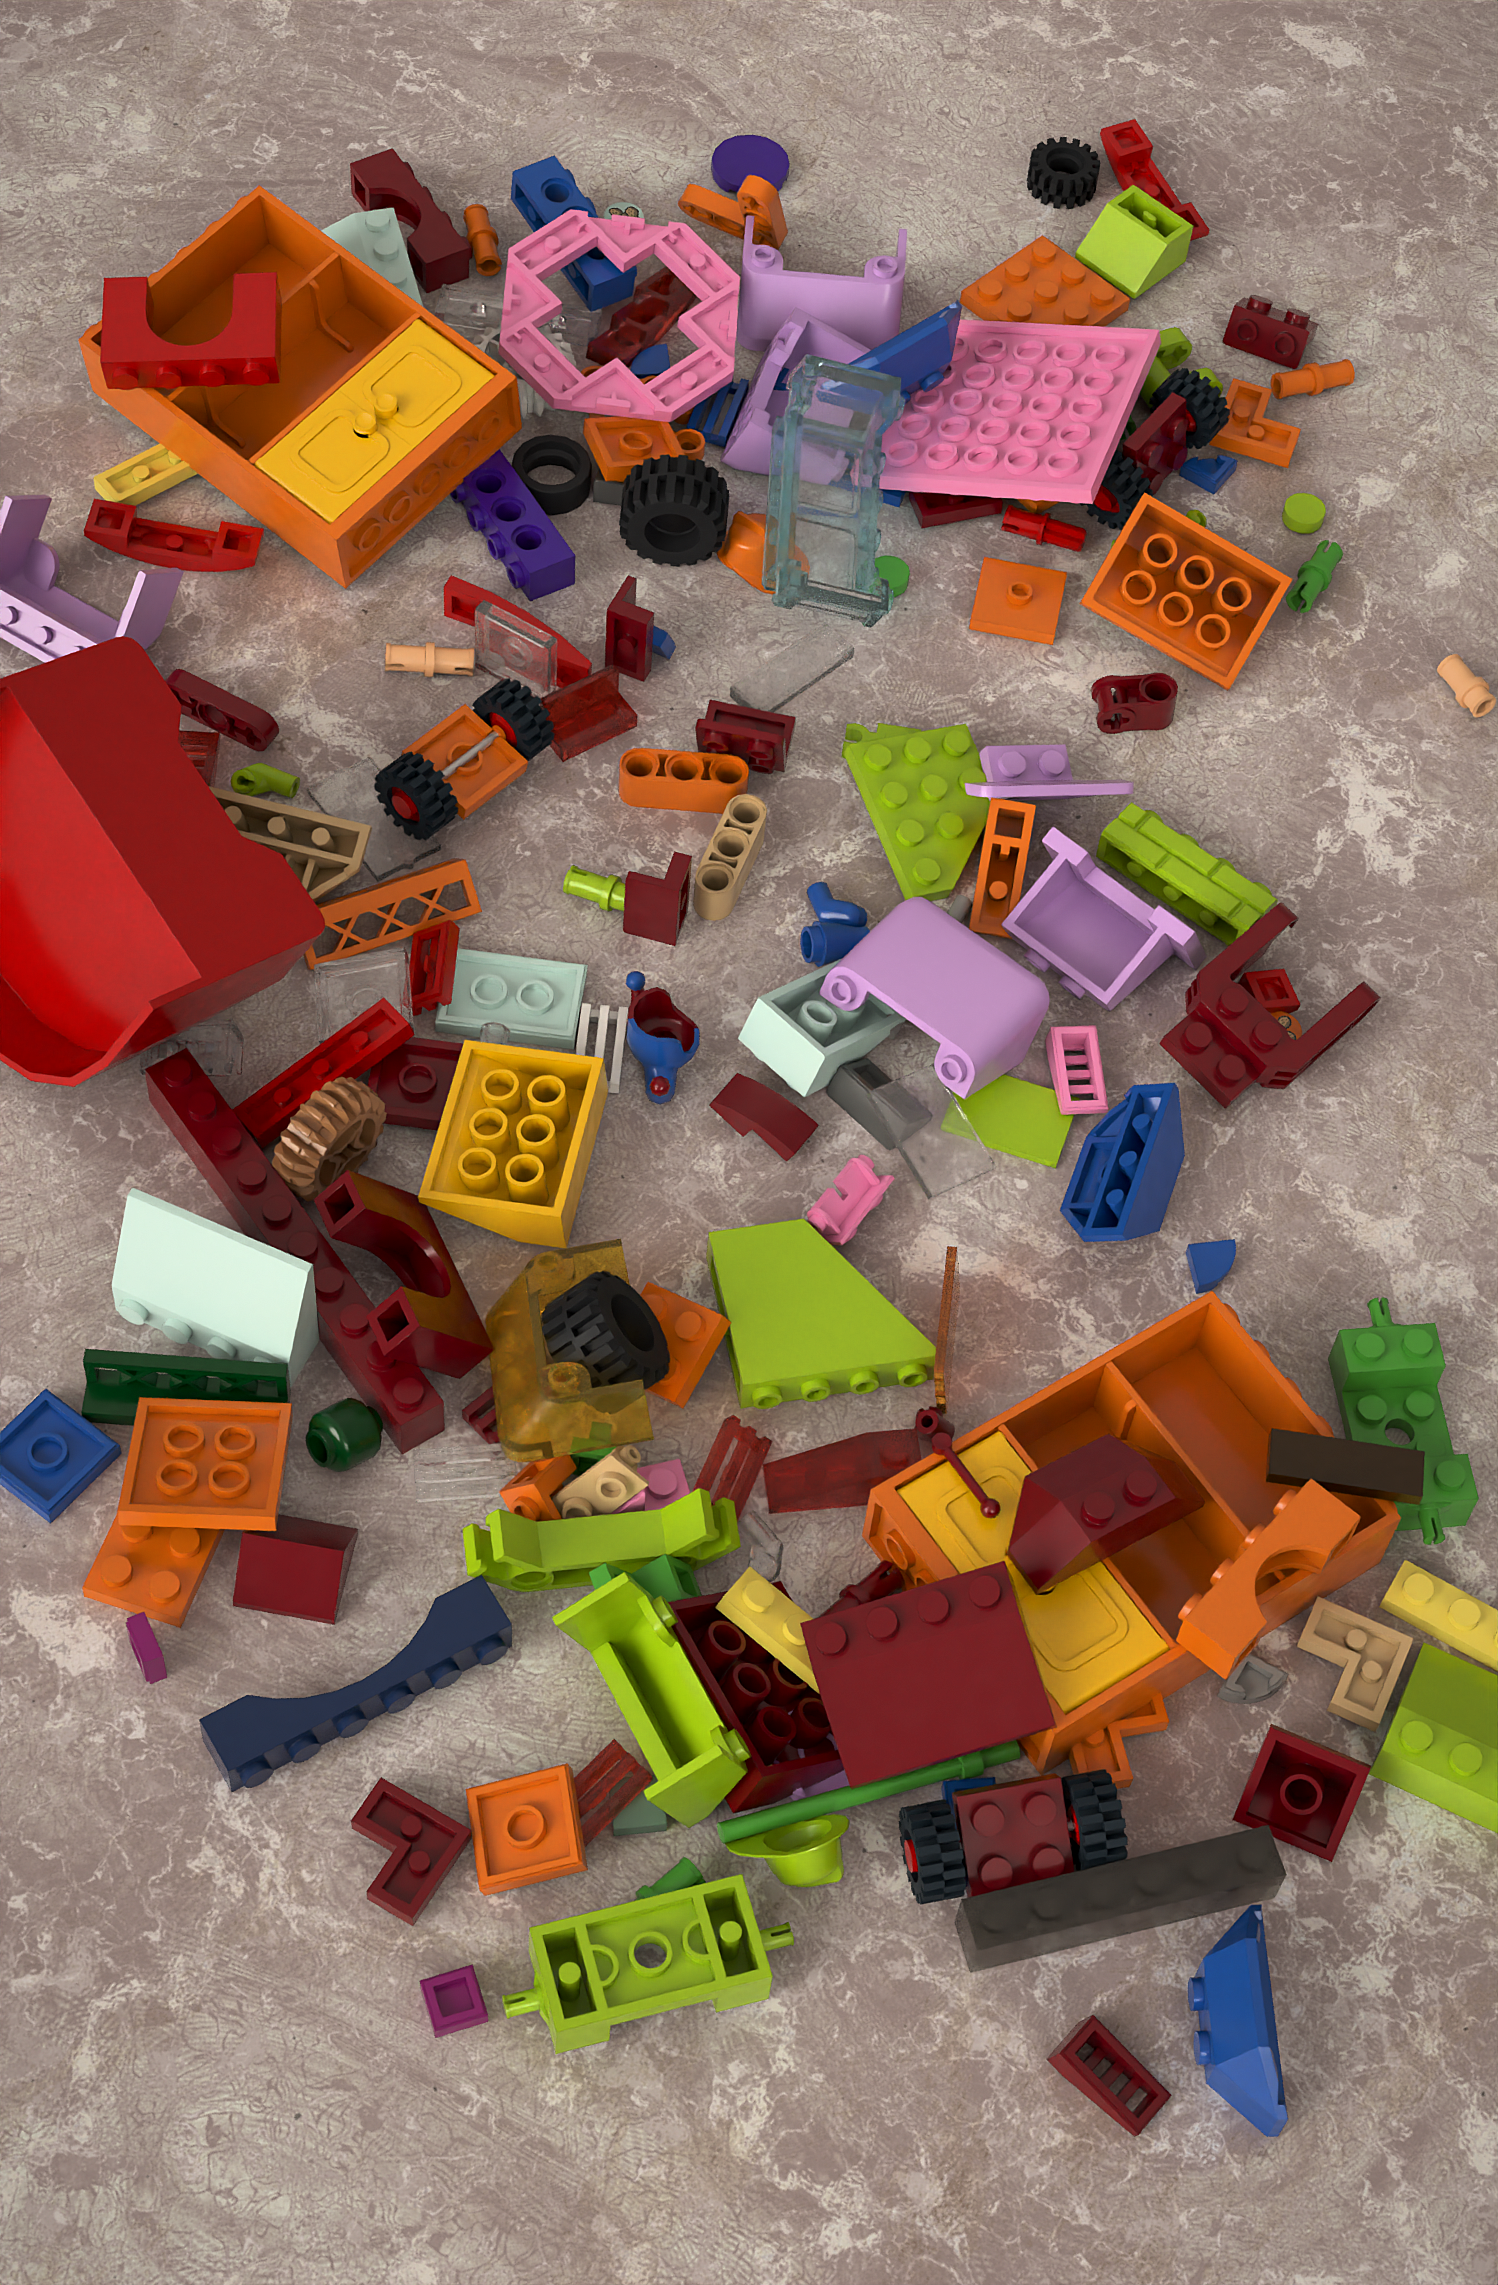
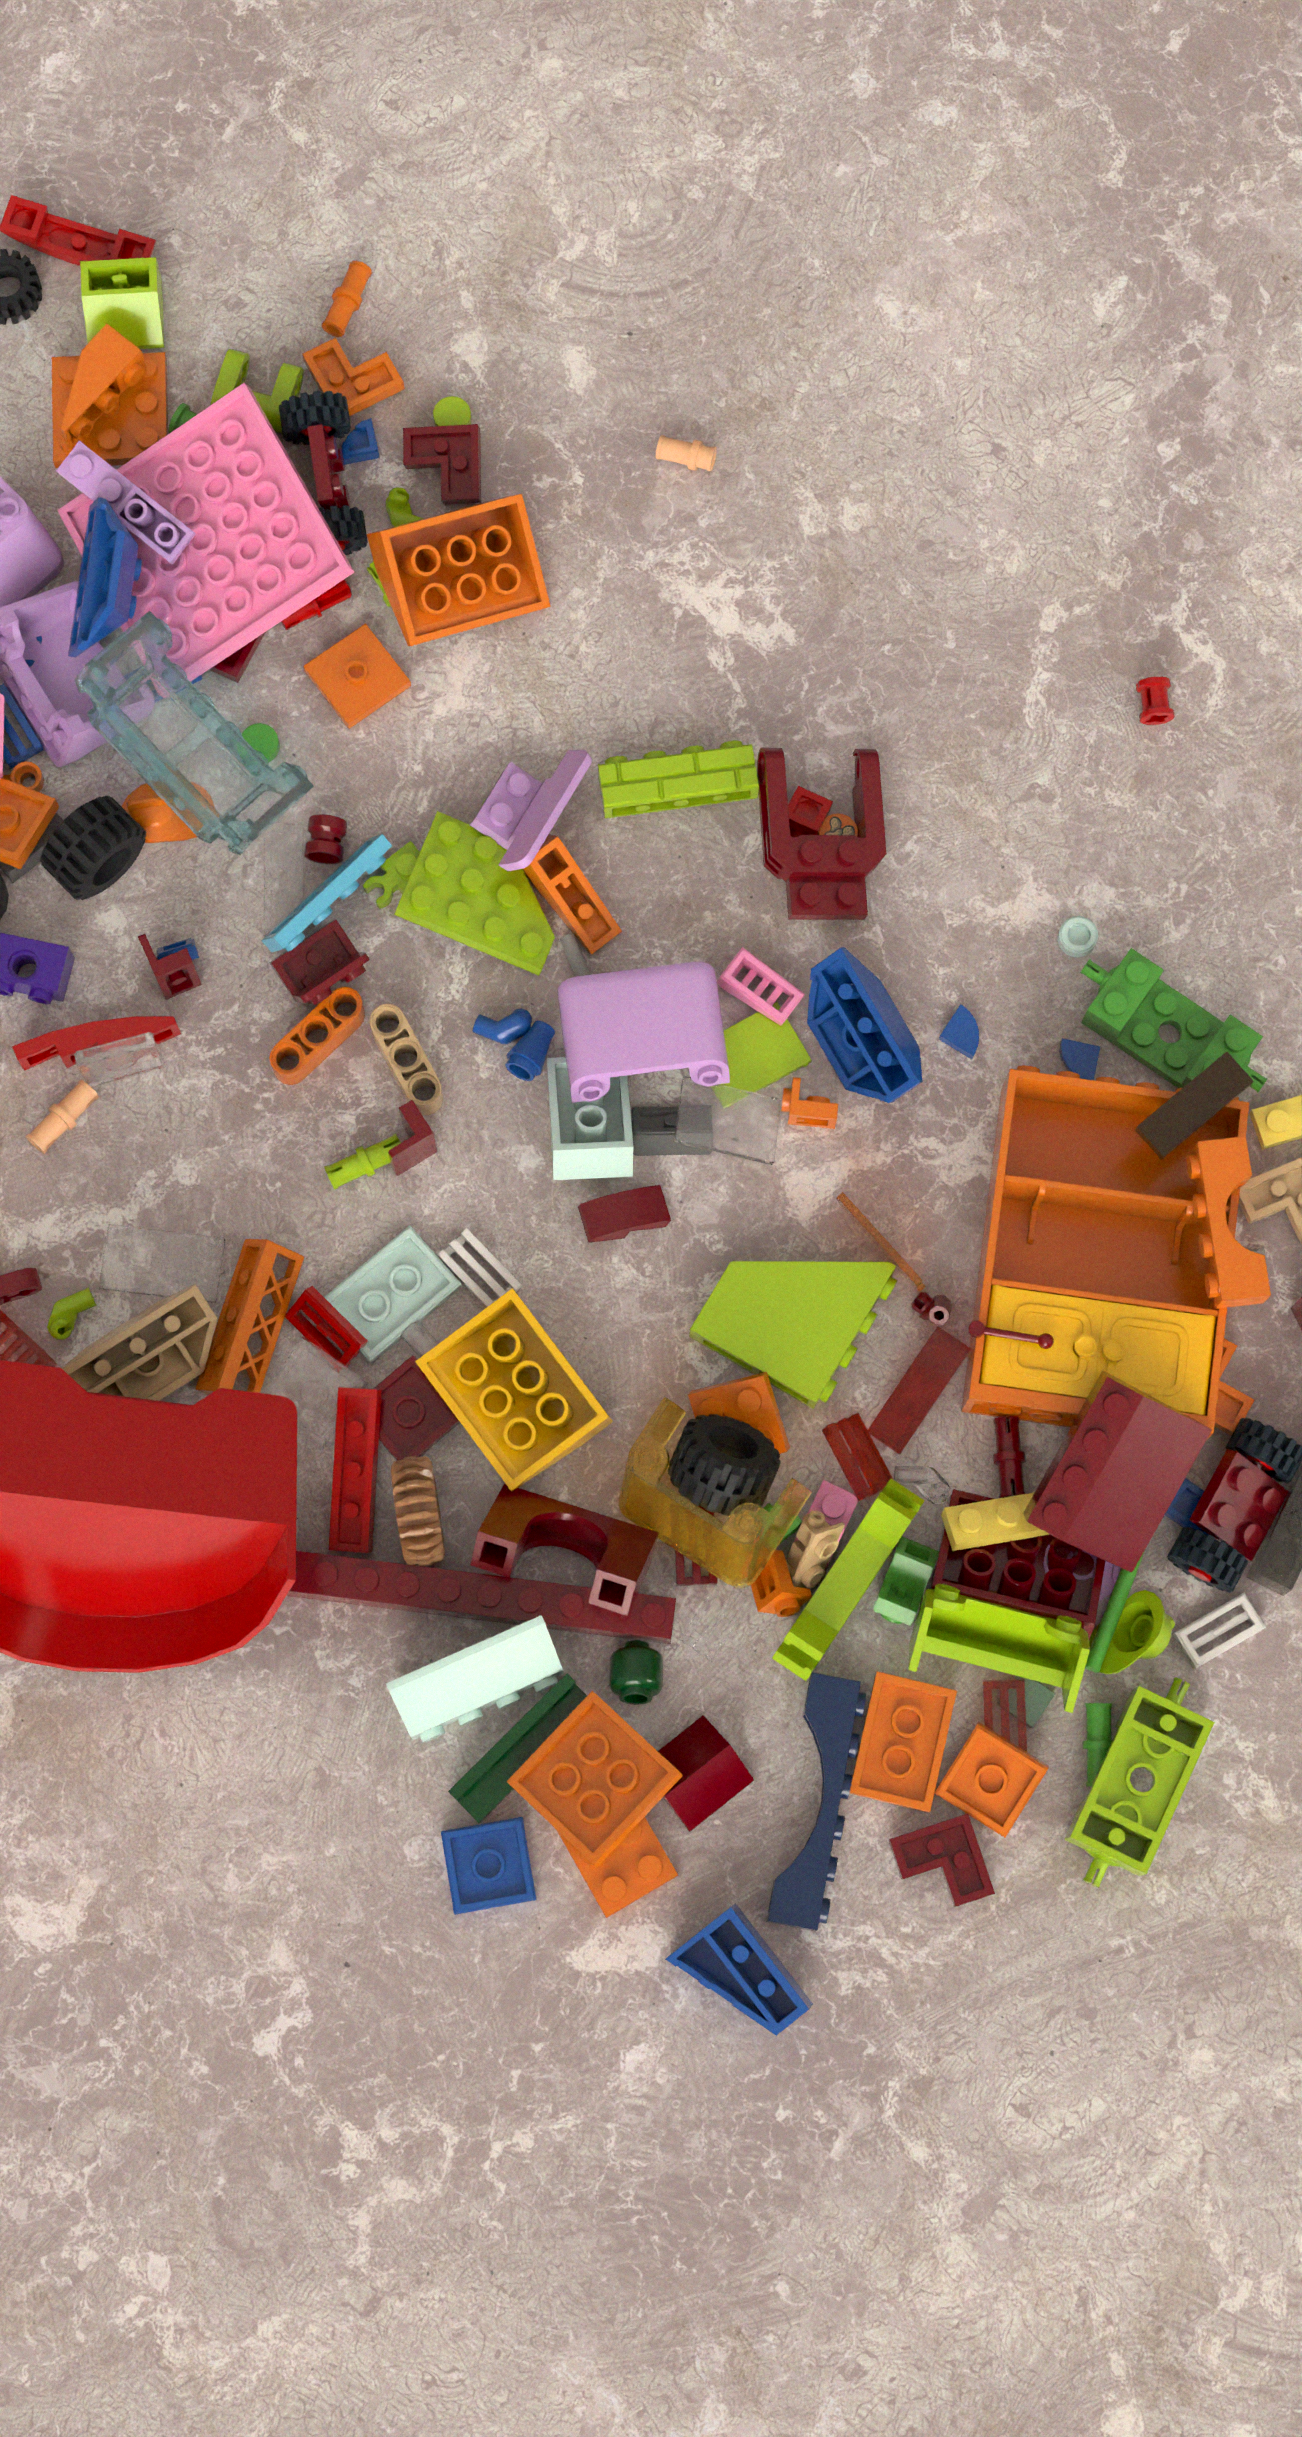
camera: 45 degrees left, 20 degrees up
magenta tile [126,1612,167,1684] -> none
plate [374,678,555,840] -> none
magenta tile [420,1964,488,2038] -> none
clear red panel [540,664,638,762] -> none
piece [626,971,700,1105] -> none
bright pink hinge [807,1155,895,1246] -> none
lavender windscreen [1001,827,1207,1012] -> none
dark red wedge [1007,1433,1205,1595] -> none
dark red piece [1091,672,1178,734] -> none
dark red bracket [1222,295,1319,369] -> none
bright green pin [1286,540,1343,613] -> none
none -> lavender slope [56,441,196,564]
none -> orange slope [61,324,146,448]
none -> medium azure plate [261,834,392,953]
none -> dark red wheel [304,814,347,864]
none -> dark red plate [403,424,481,505]
none -> blue wedge [665,1903,813,2036]
none -> orange bracket [781,1077,838,1129]
none -> orange plate [849,1671,957,1813]
none -> light aqua tile [1057,916,1098,958]
none -> blue tile [1060,1038,1100,1080]
none -> white tile [1173,1592,1266,1669]

